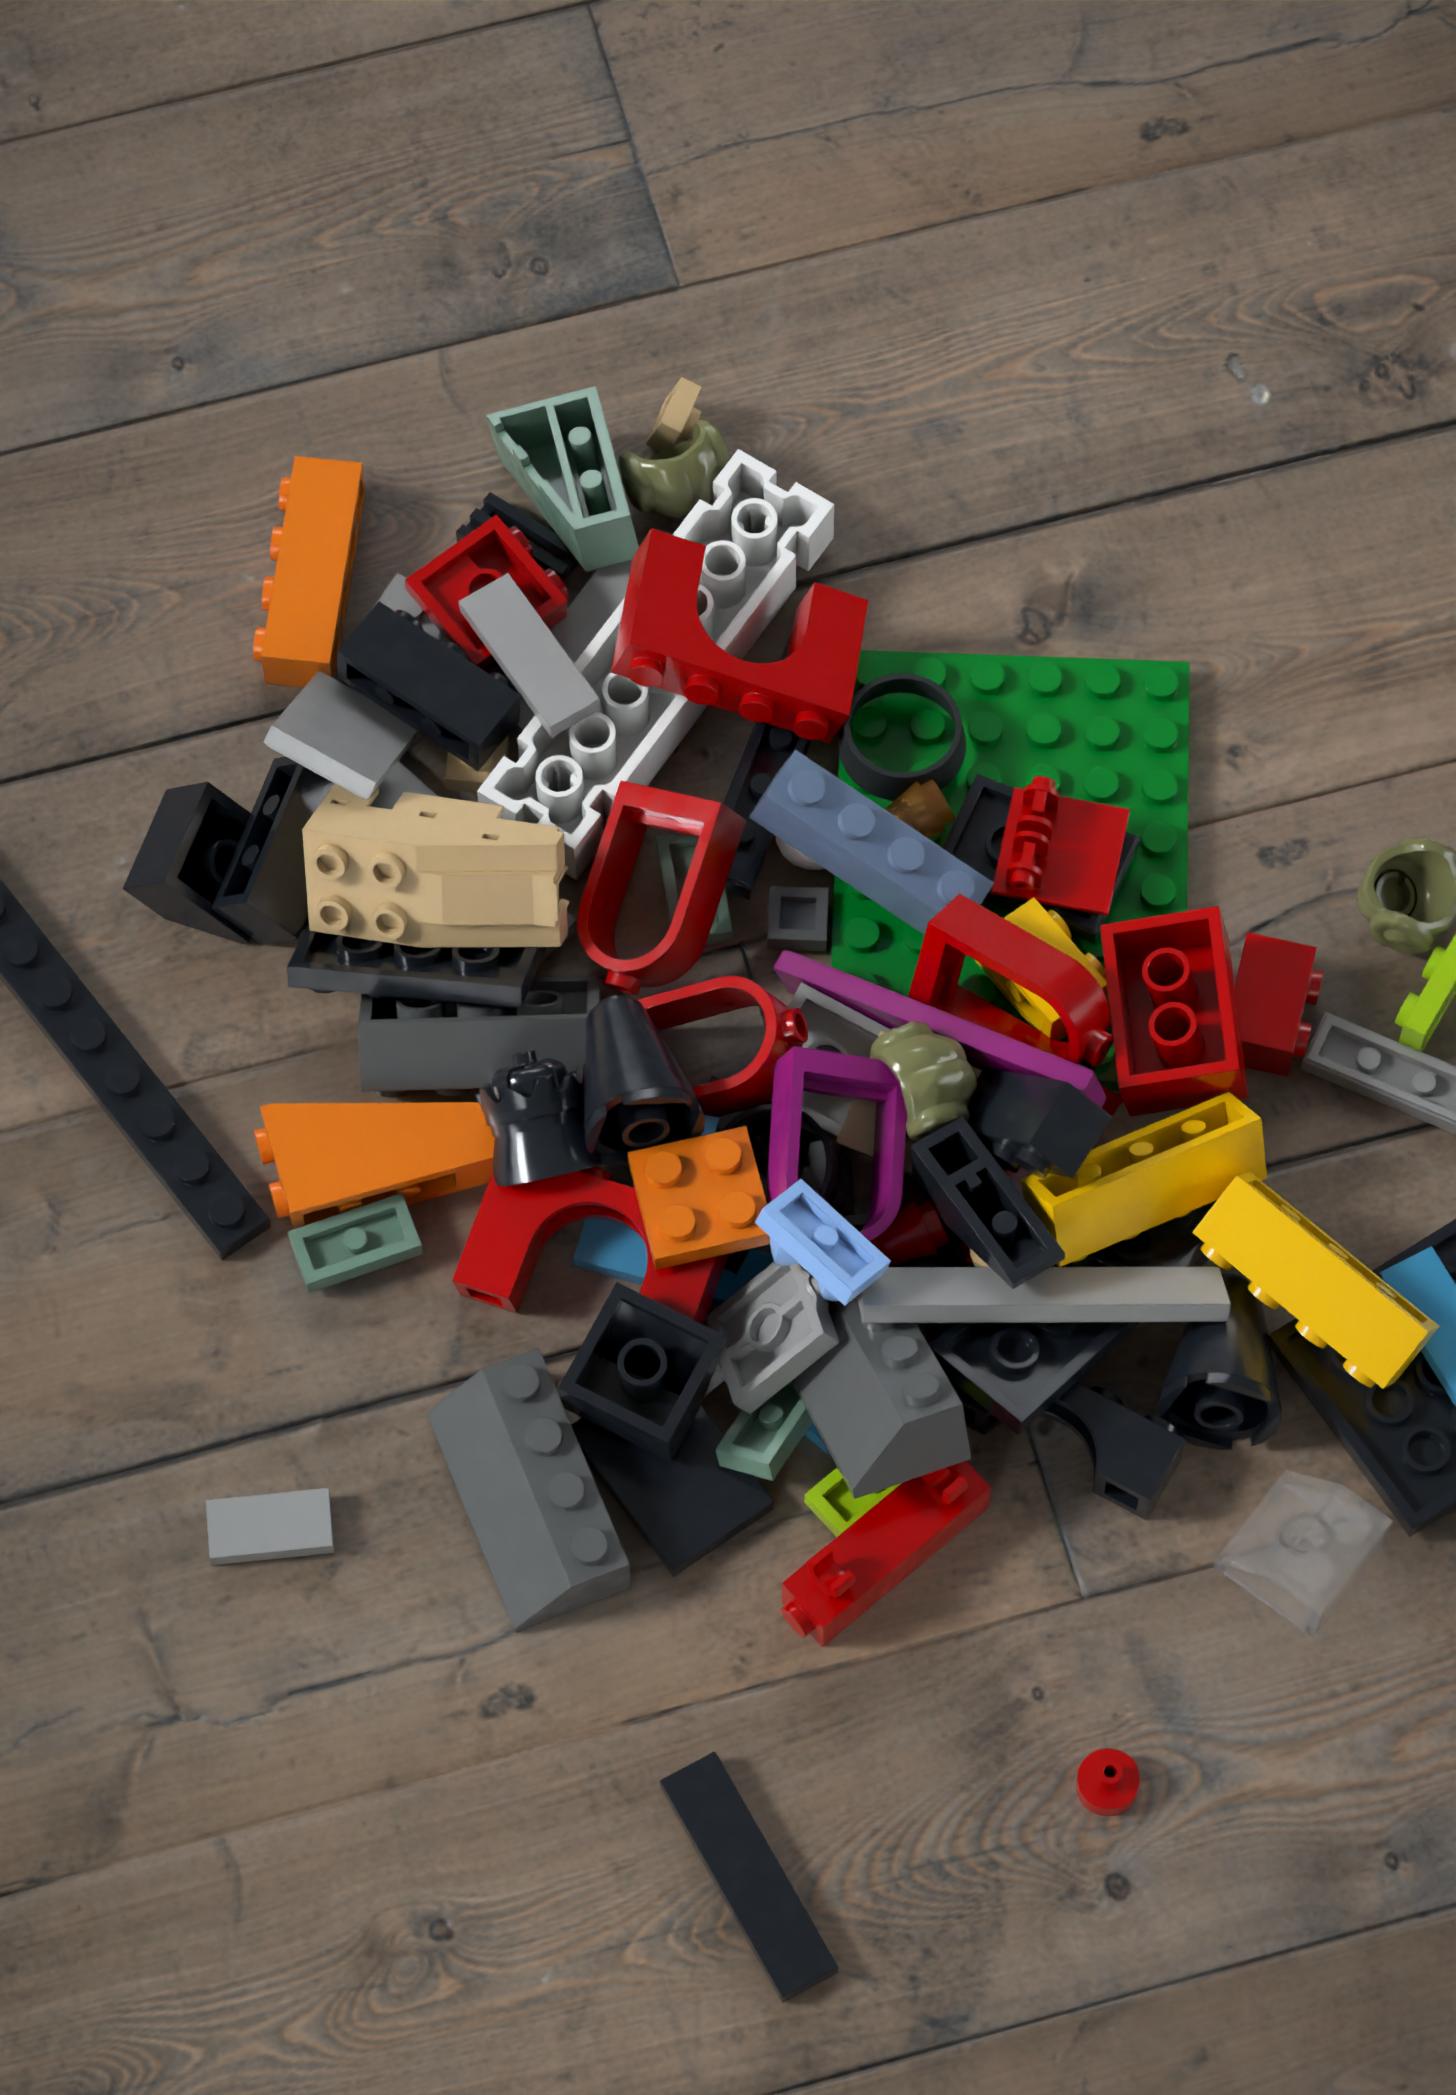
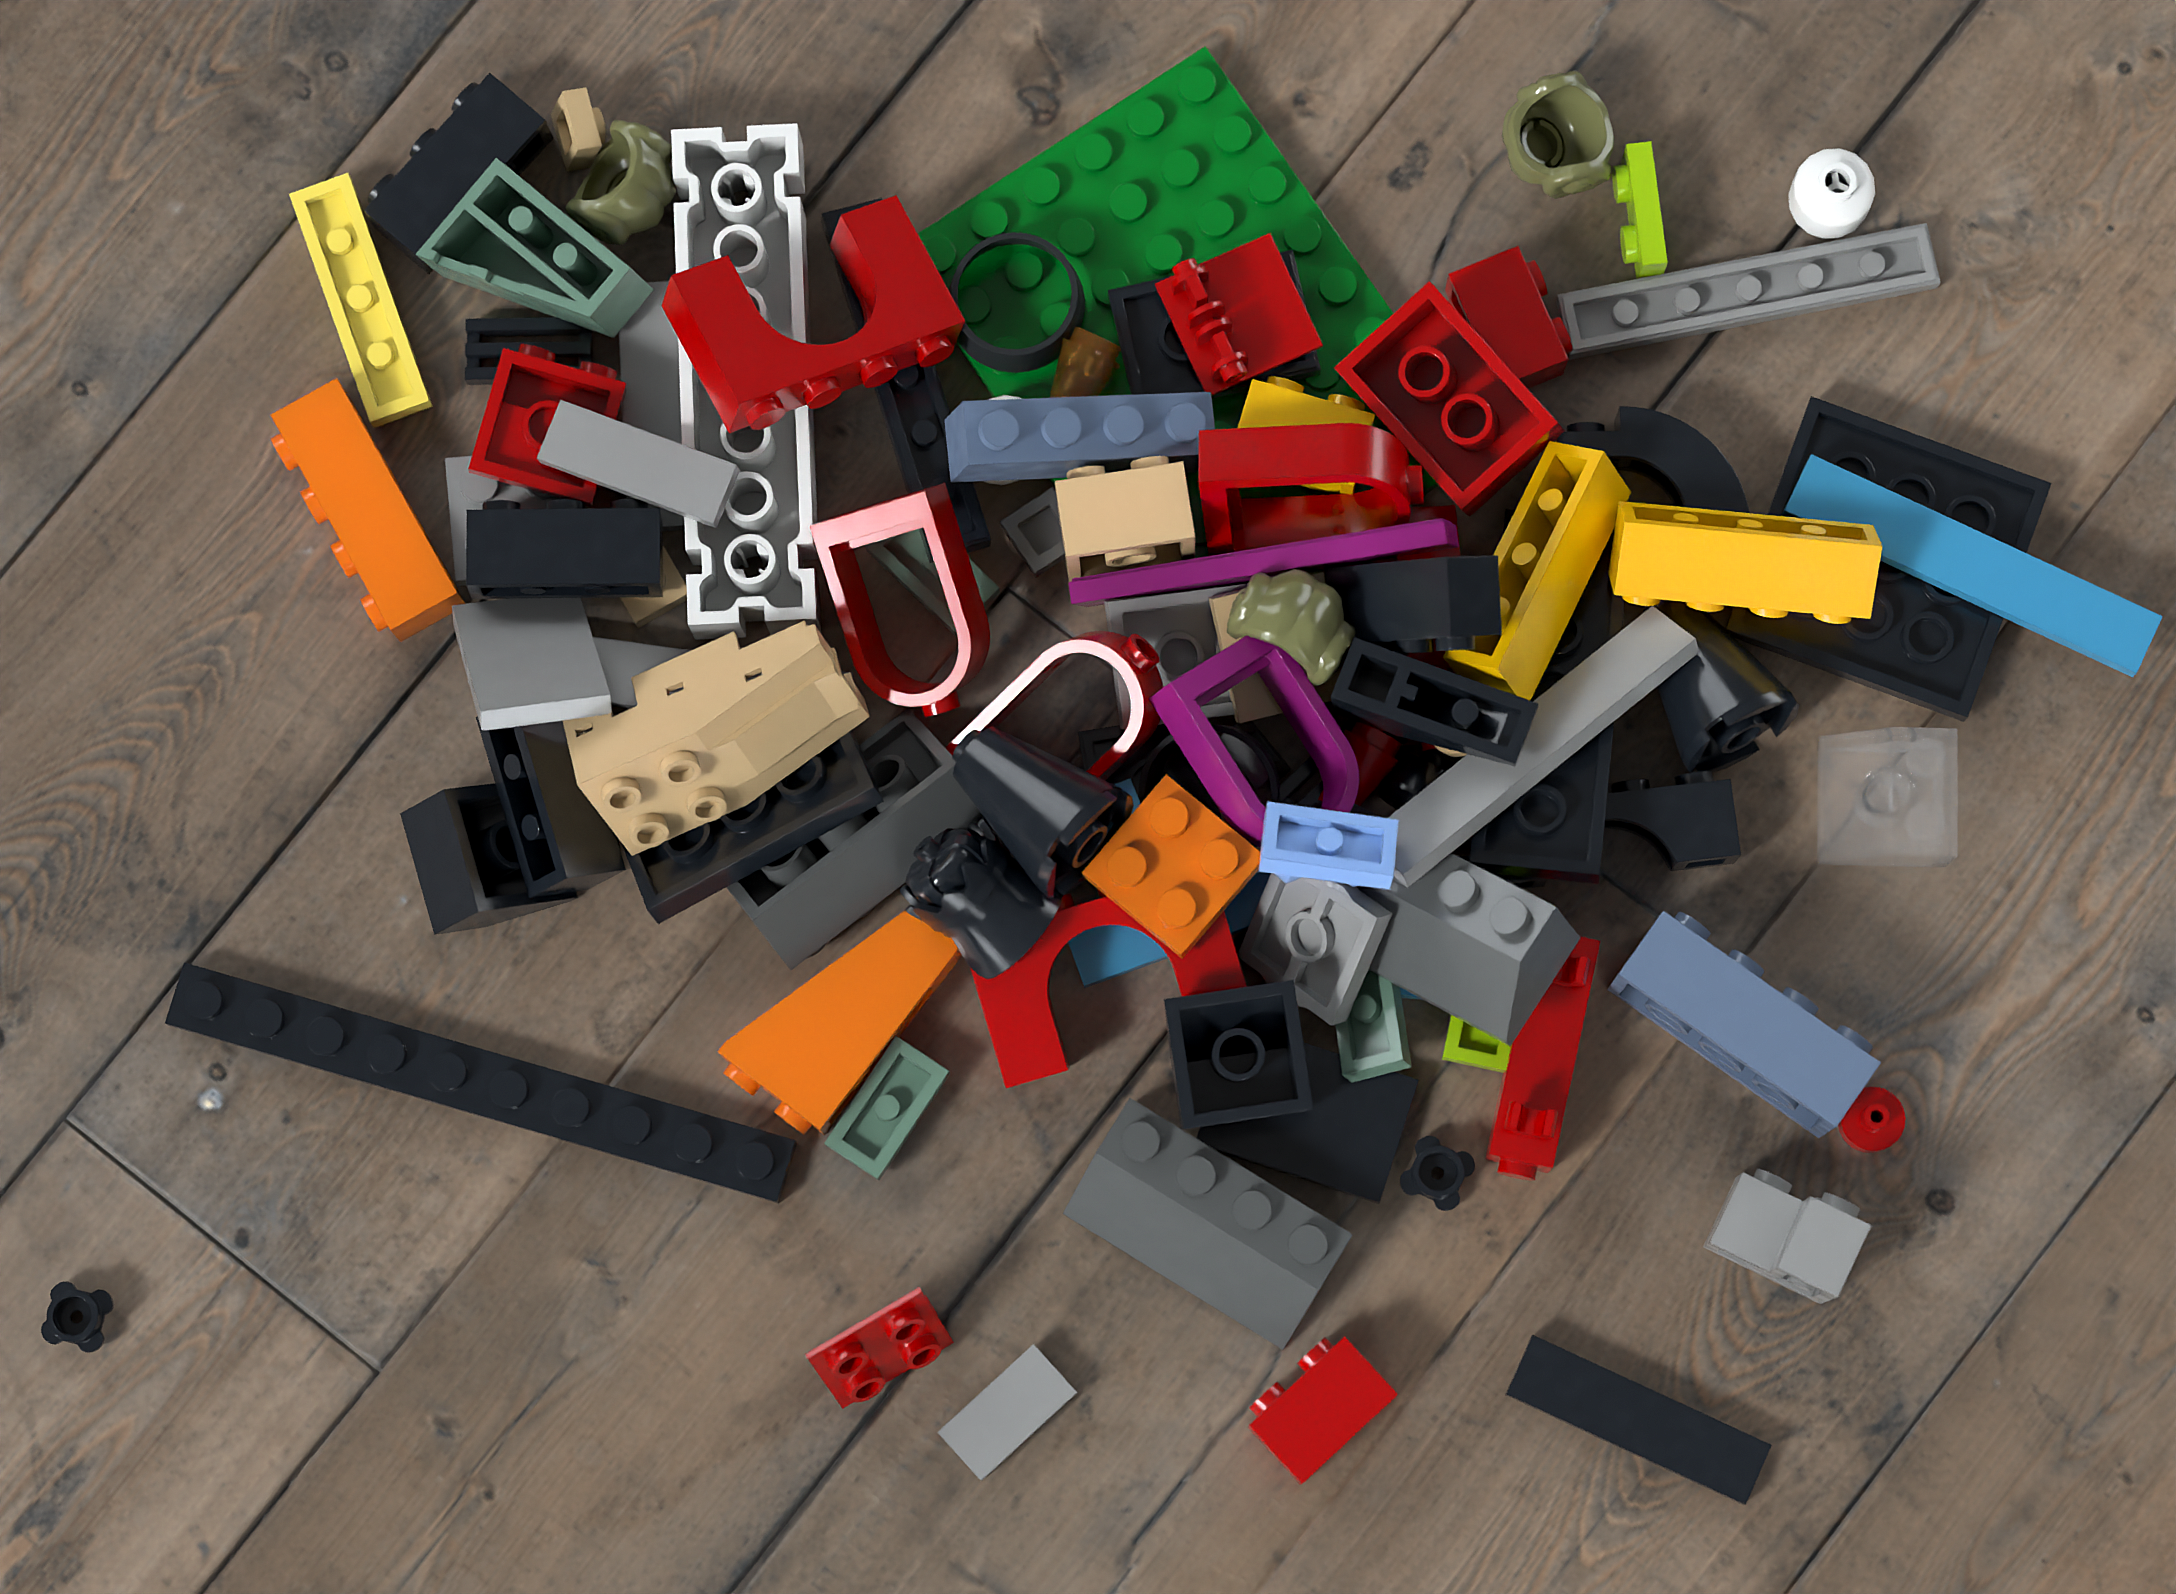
camera: 30 degrees left, 15 degrees up
none -> light yellow plate [289,173,433,428]
none -> black brick [364,73,553,274]
none -> red hinge [805,1287,954,1409]
none -> tan brick [1055,456,1195,582]
none -> red brick [1248,1336,1398,1485]
none -> black plate [1400,1136,1475,1211]
none -> black arch [1553,406,1750,513]
none -> sand blue brick [1607,911,1881,1138]
none -> light grey brick [1703,1169,1871,1304]

